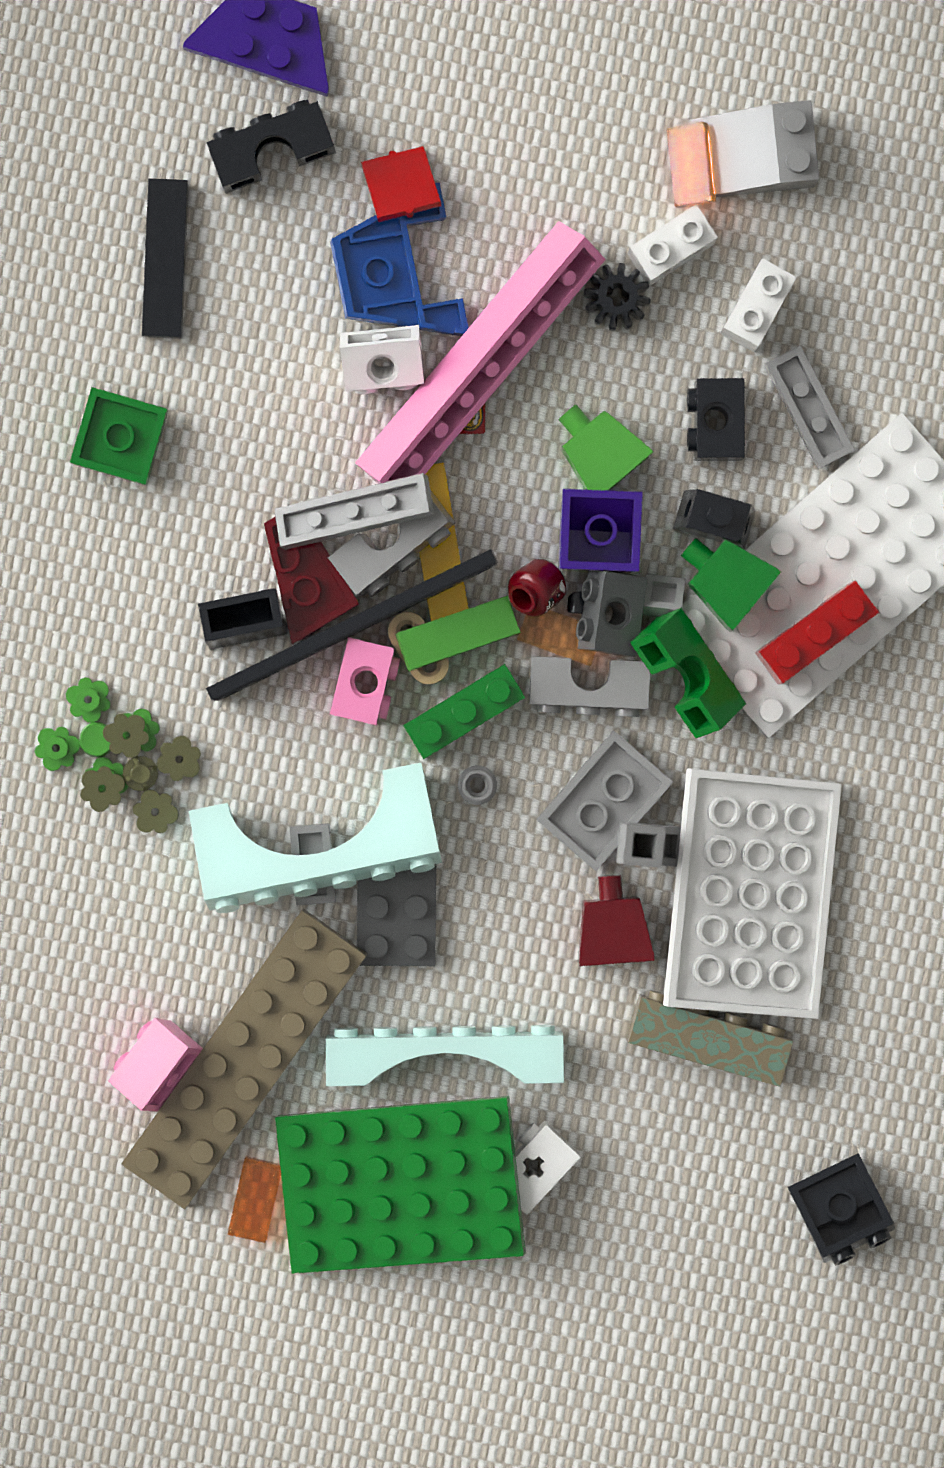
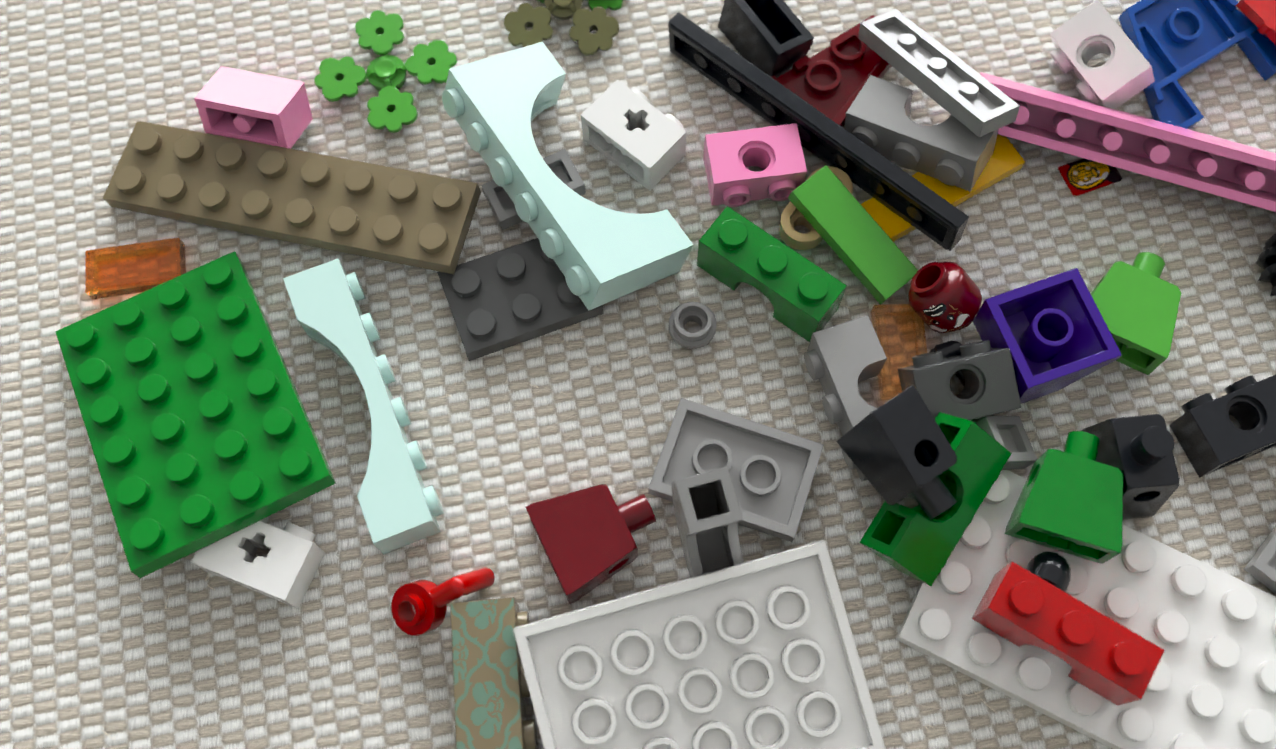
camera: 65 degrees right, 20 degrees down
none -> bright green plant [314,10,457,133]
none -> red plate [391,567,495,636]
none -> white brick [581,79,687,191]
none -> black torso [837,385,957,520]
none -> black hinge [1026,551,1071,592]

